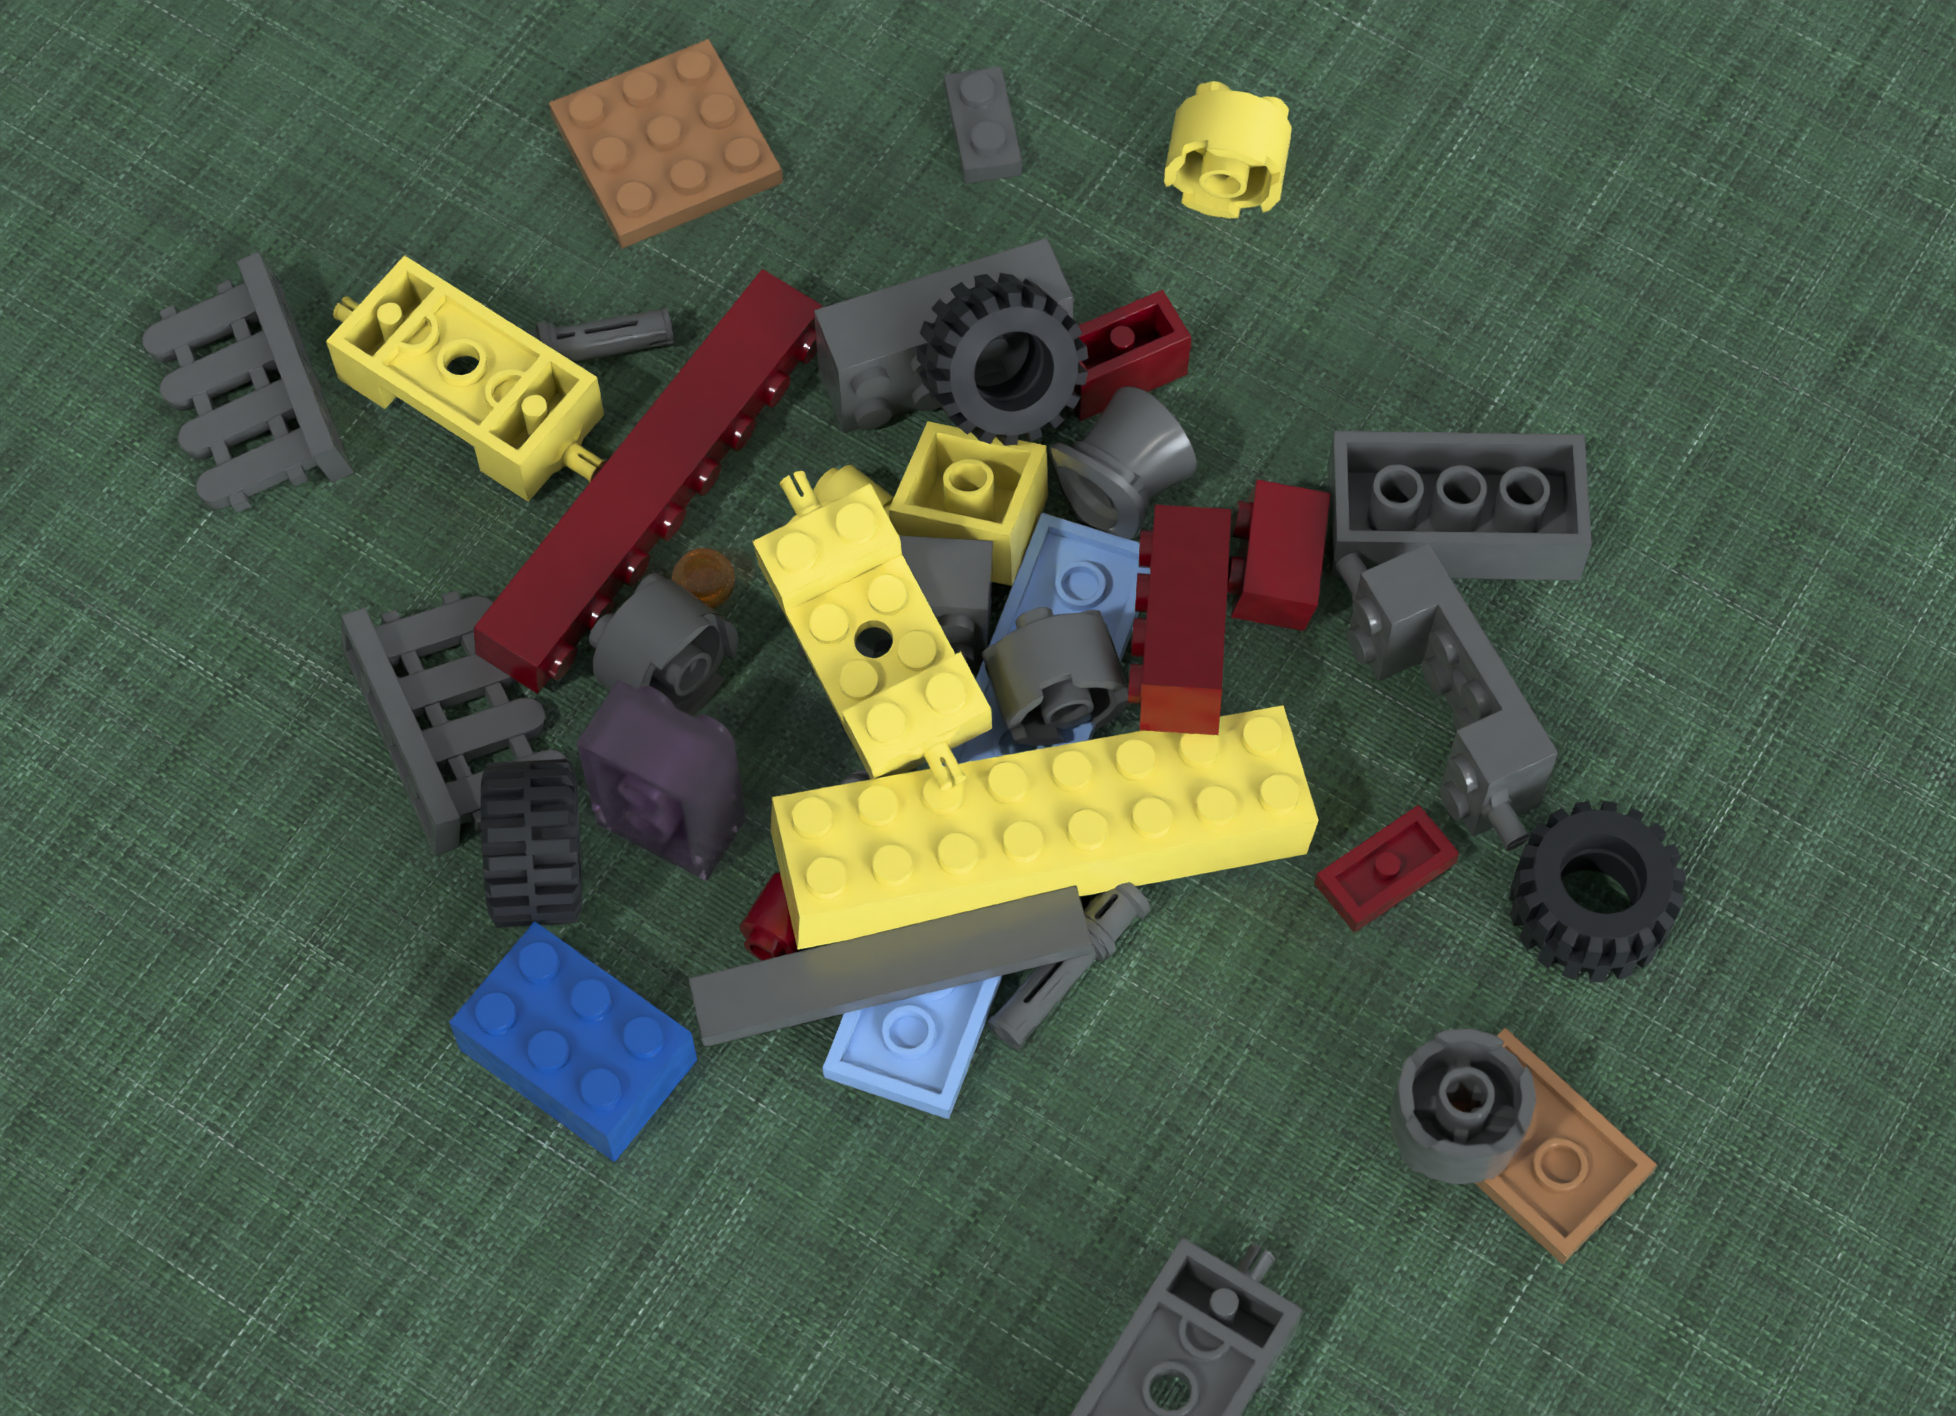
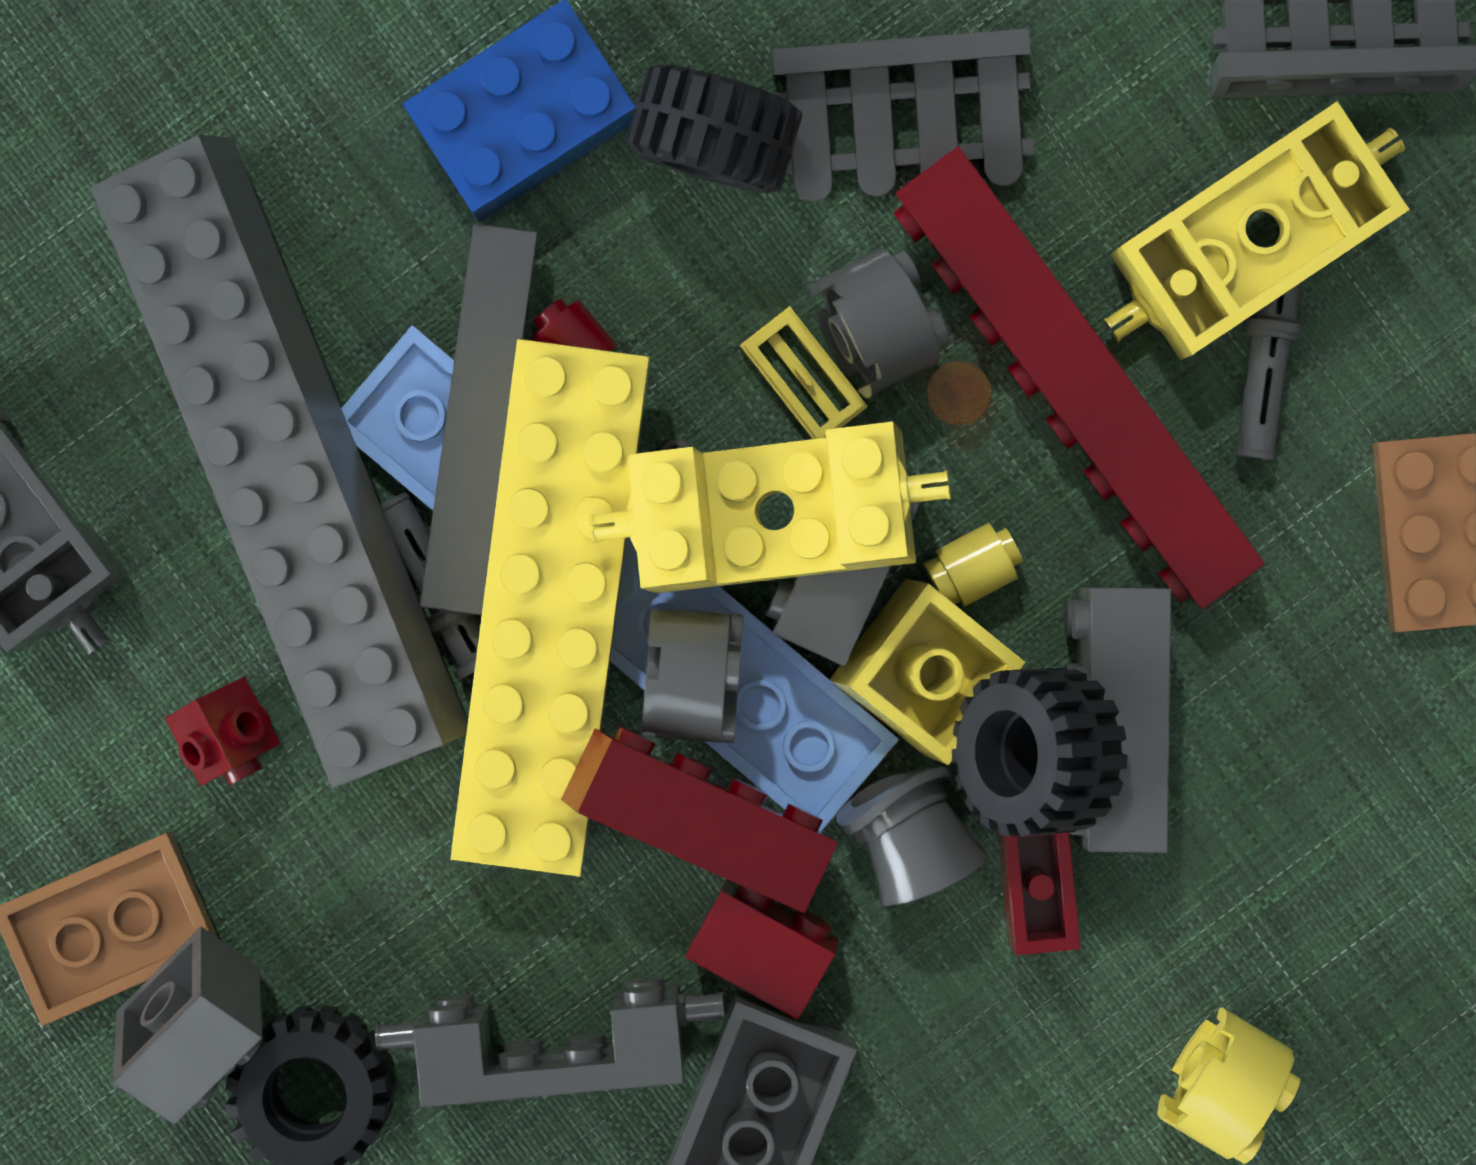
camera: 115 degrees right, 25 degrees up
clear purple brick [577,680,746,881] -> none
dark grey plate [944,66,1022,184] -> none
dark red plate [1314,804,1459,933] -> none
dark grey brick [1389,1028,1536,1185] -> none
none -> dark grey brick [90,135,468,788]
none -> dark grey brick [112,926,263,1125]
none -> dark red brick [165,676,280,786]
none -> light yellow tile [740,306,868,439]

